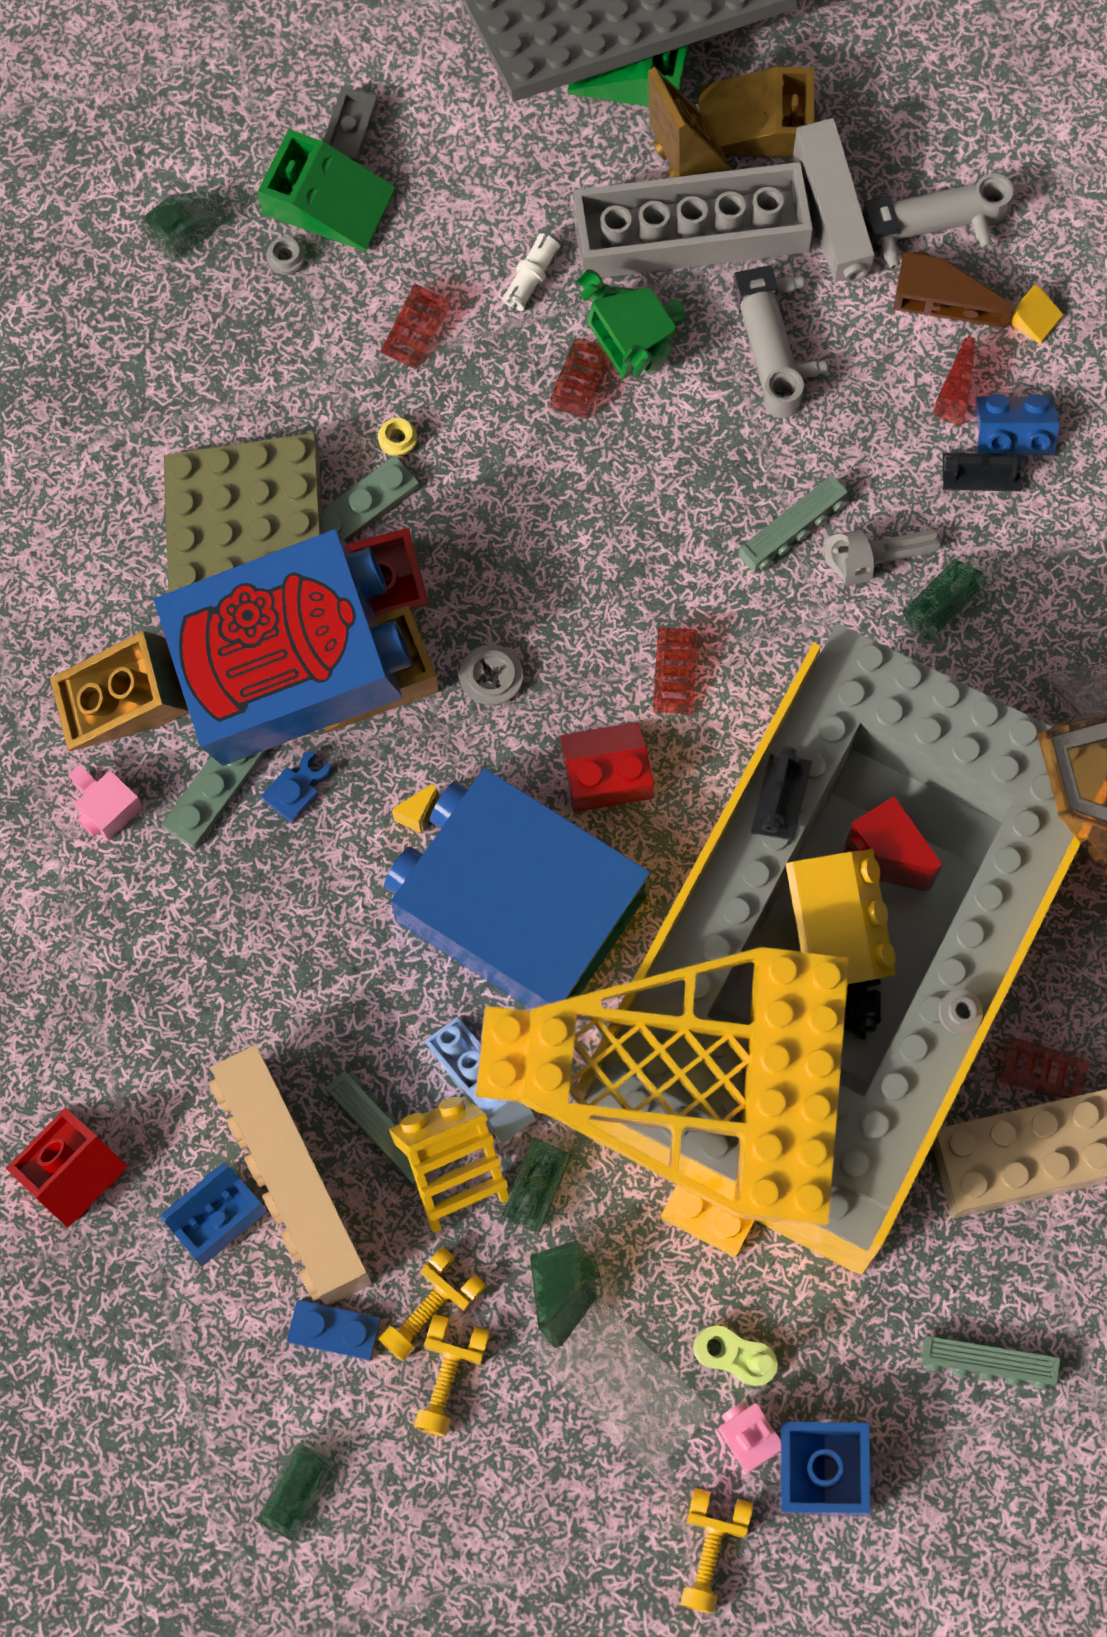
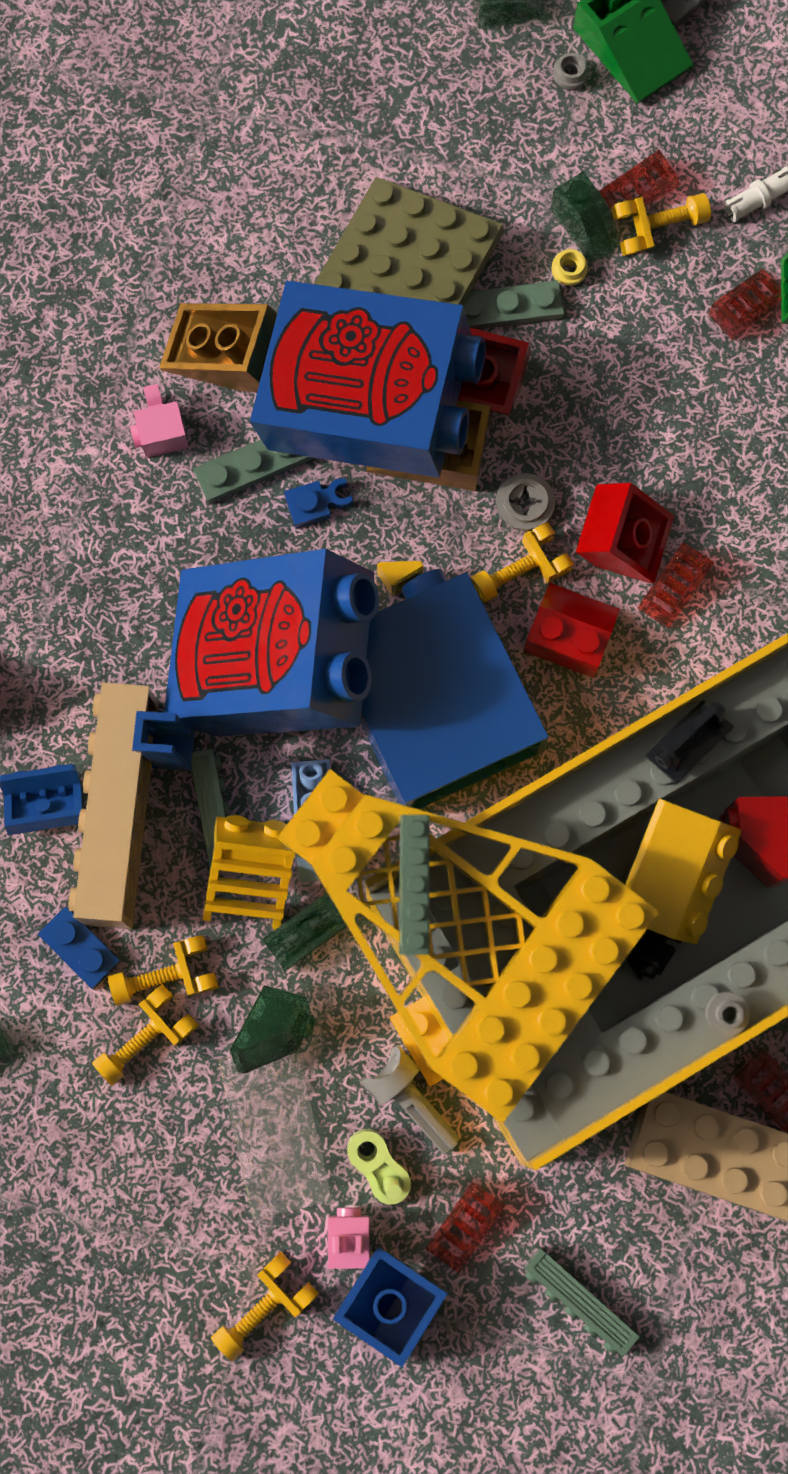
camera: 30 degrees right, 5 degrees up
none -> blue window [132,711,195,771]
none -> blue brick [164,548,379,736]
none -> light grey piece [359,1045,461,1155]
none -> sand green piece [399,815,430,955]
none -> clear red slope [425,1181,506,1273]
none -> yellow bar [470,522,574,604]
none -> clear green slope [550,171,620,265]
none -> red slope [575,482,674,583]
none -> yellow bar [611,193,711,256]

